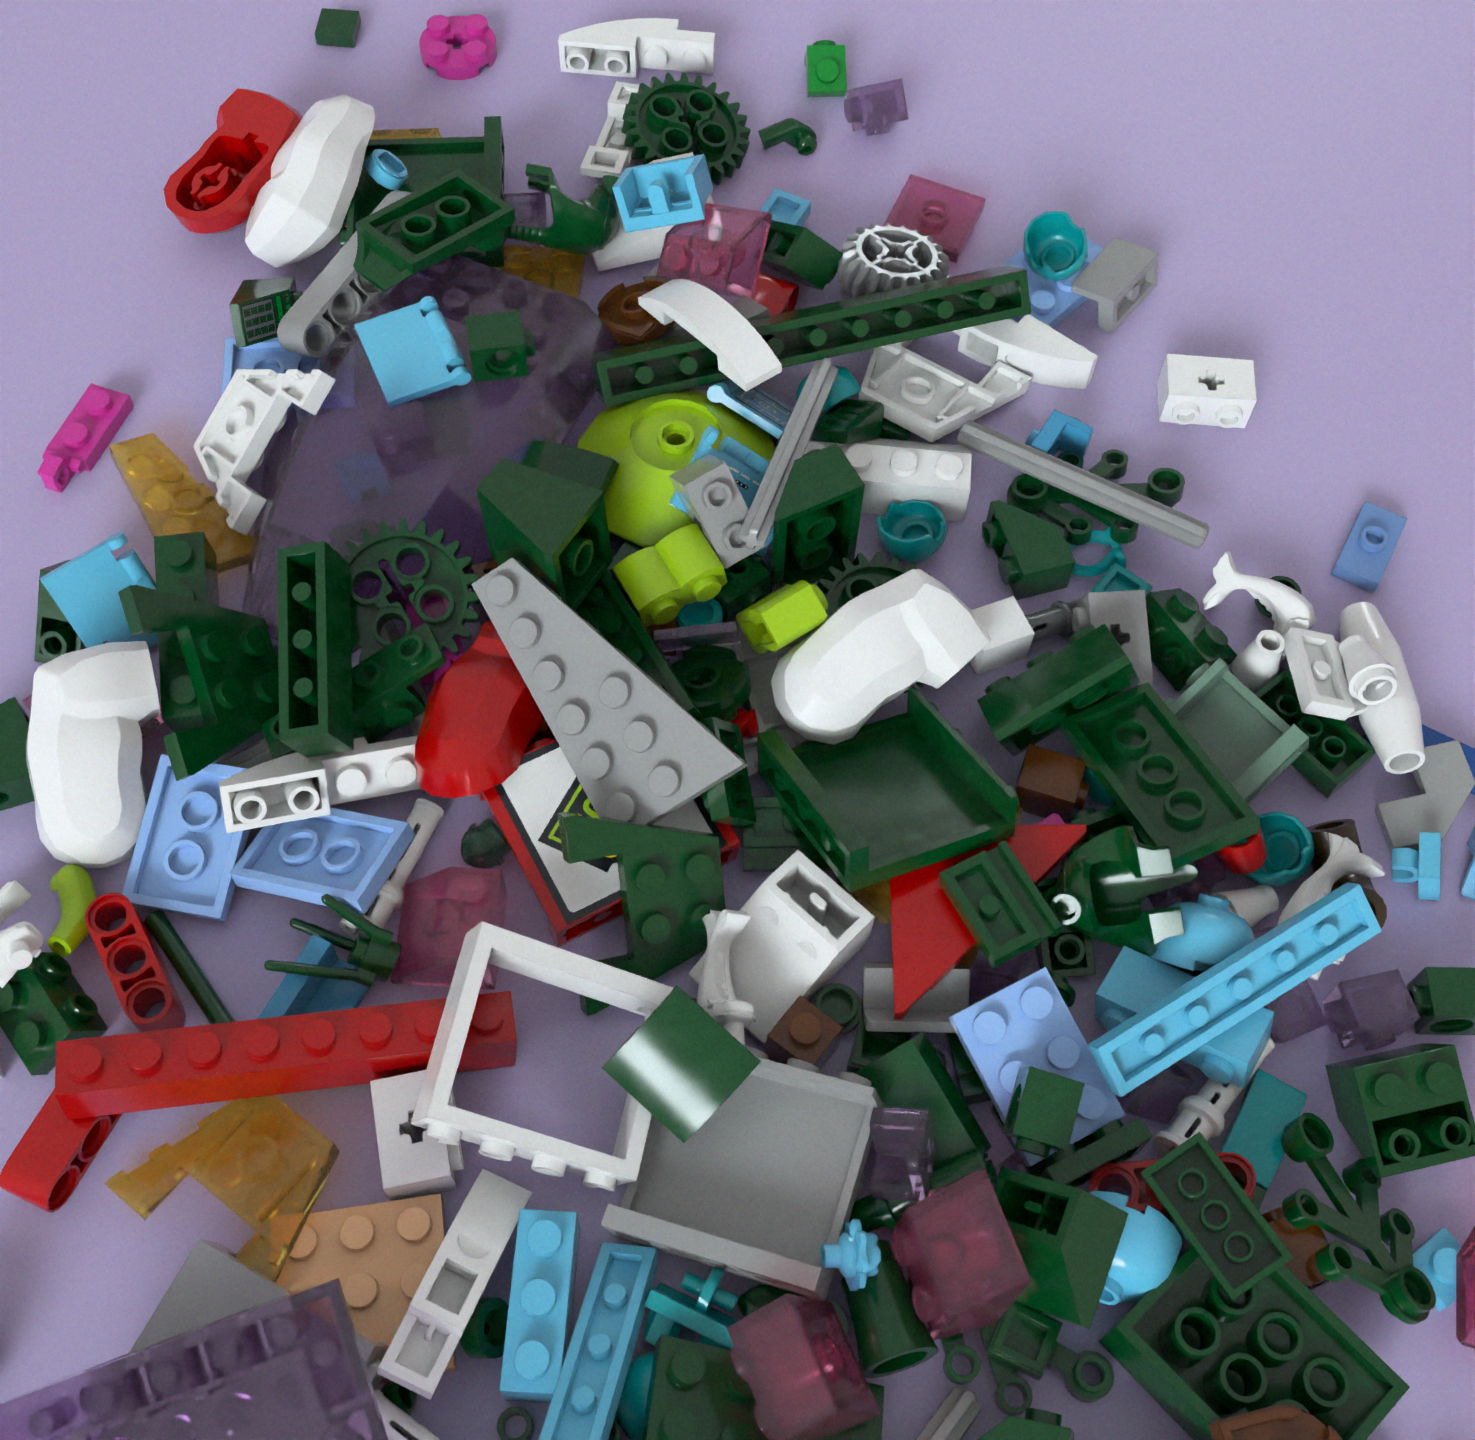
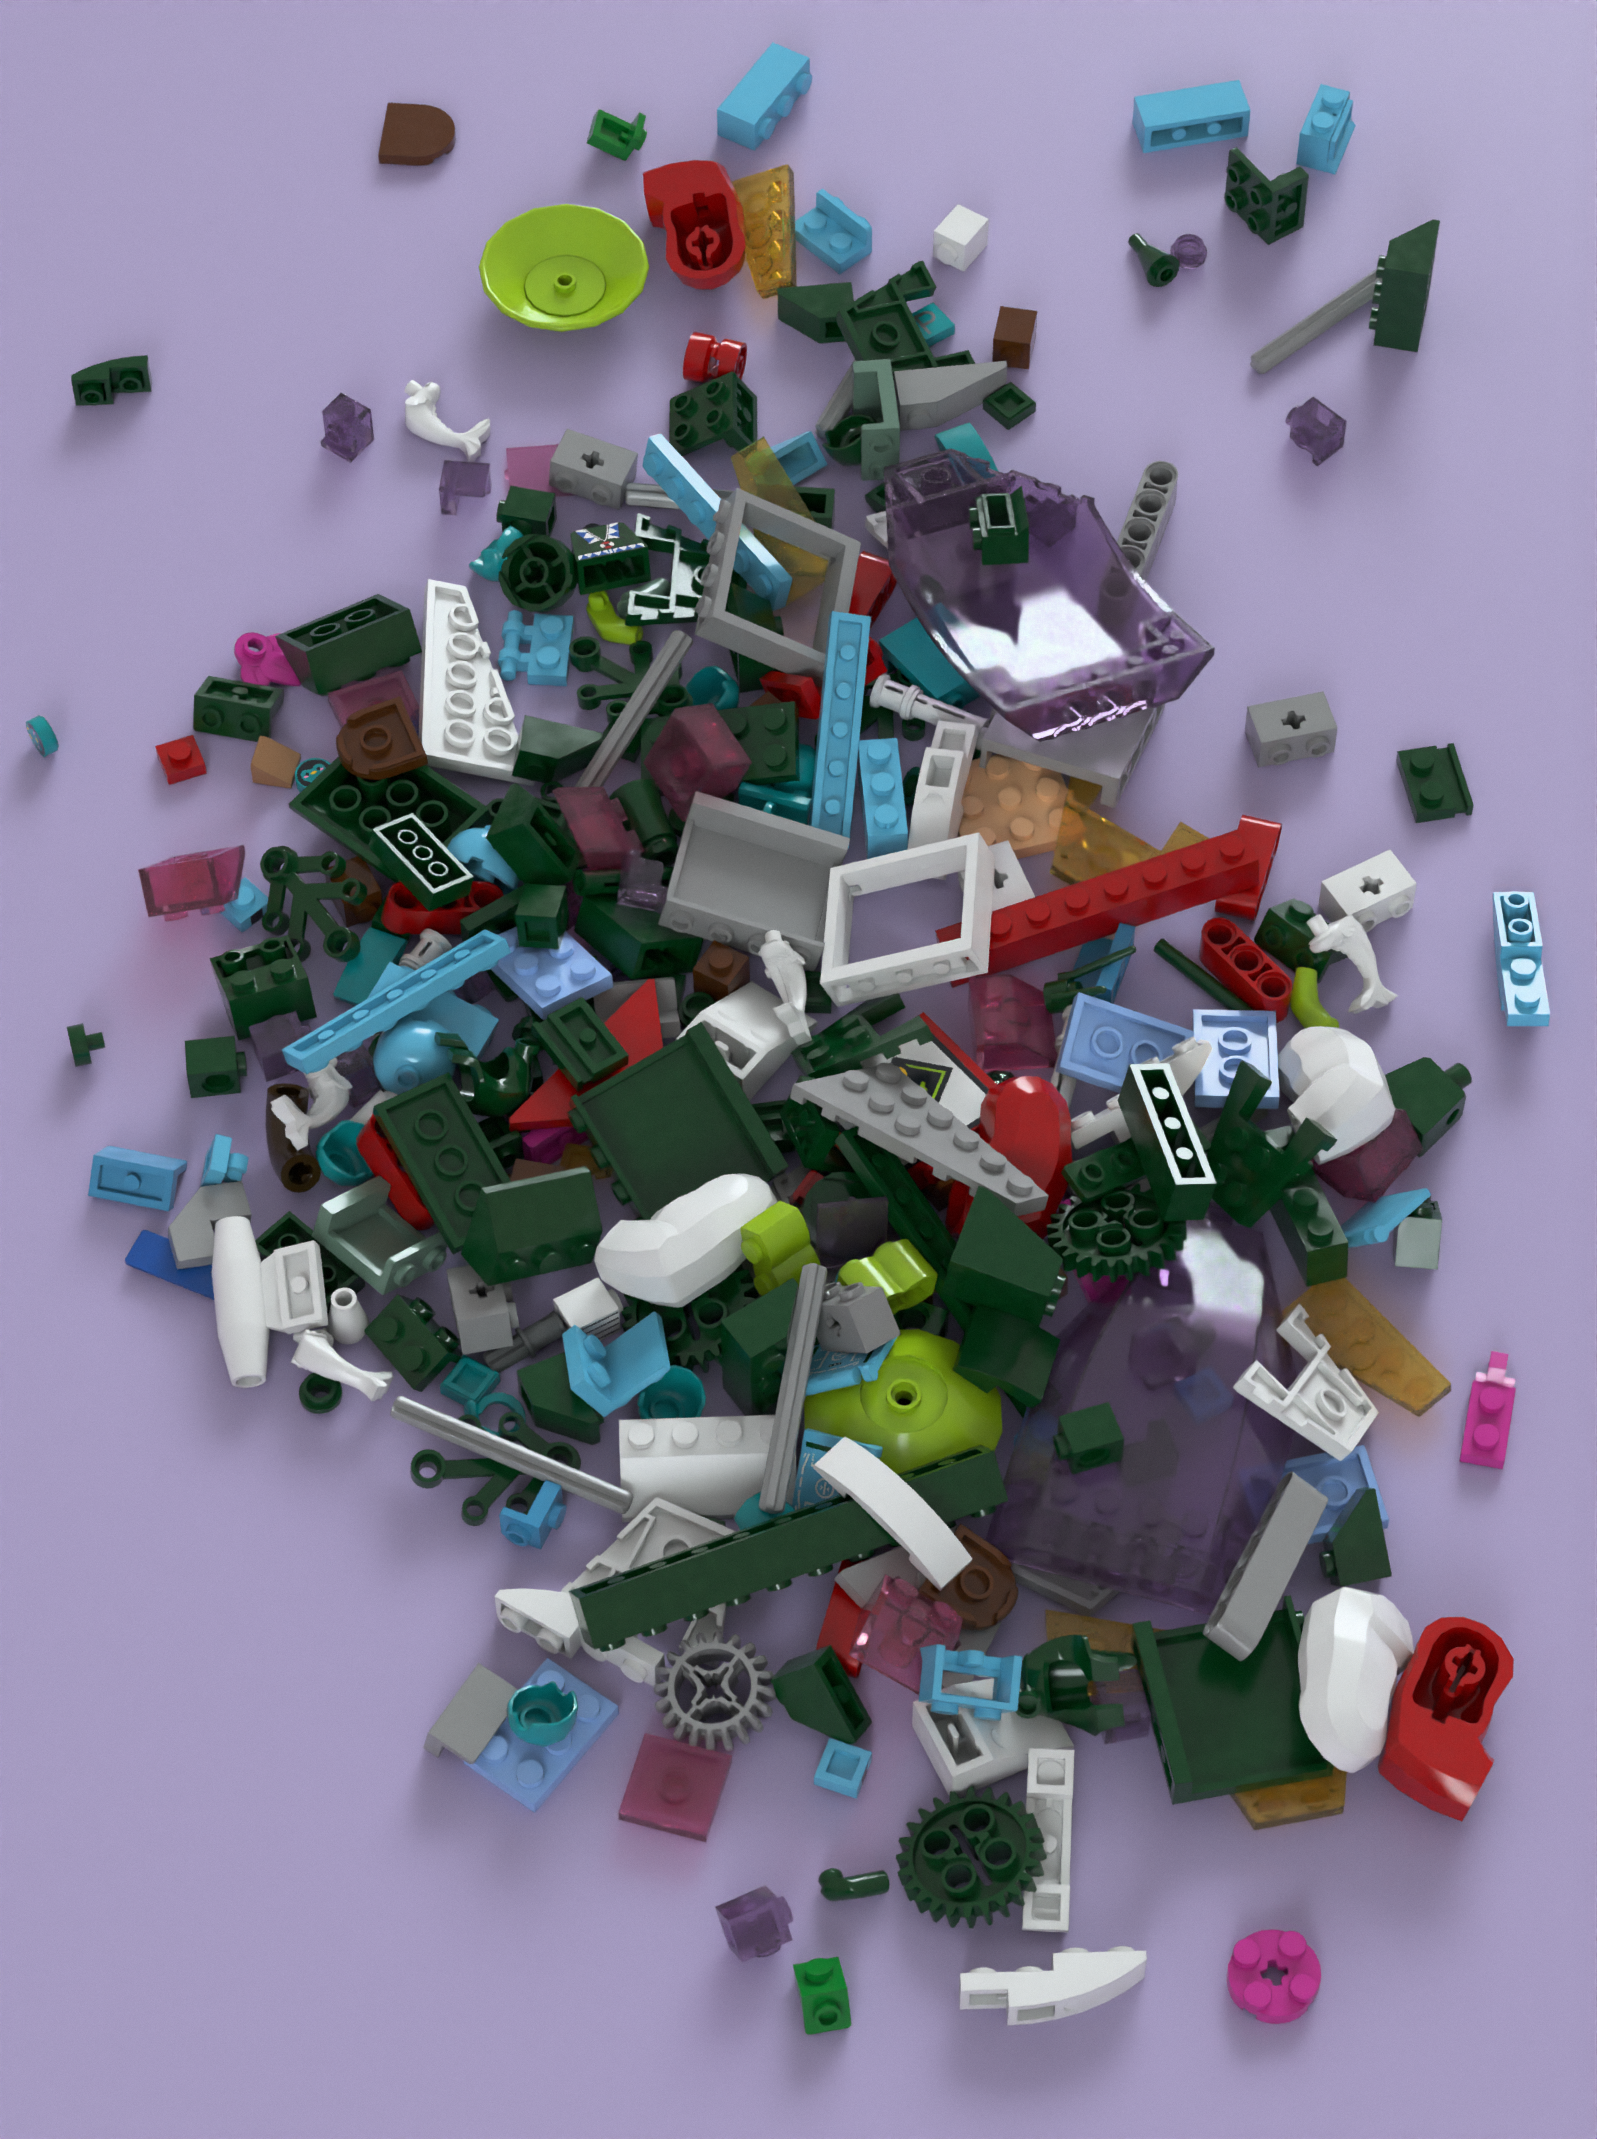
camera: 175 degrees right, 5 degrees down
dark green tile [314,8,361,48] -> none
dark green slope [353,169,516,292] -> none
medium azure piece [354,296,471,408] -> none
medium azure tile [365,149,408,190] -> none
dark green slope [602,985,761,1143] -> none
dark green slope [810,399,884,444] -> none
medium azure plant [819,1219,881,1291] -> none
white brick [1157,354,1257,428] -> none
medium blue plate [1331,501,1407,593] -> none
white cone [1339,635,1398,705] -> none
none -> medium azure bracket [562,1312,671,1417]

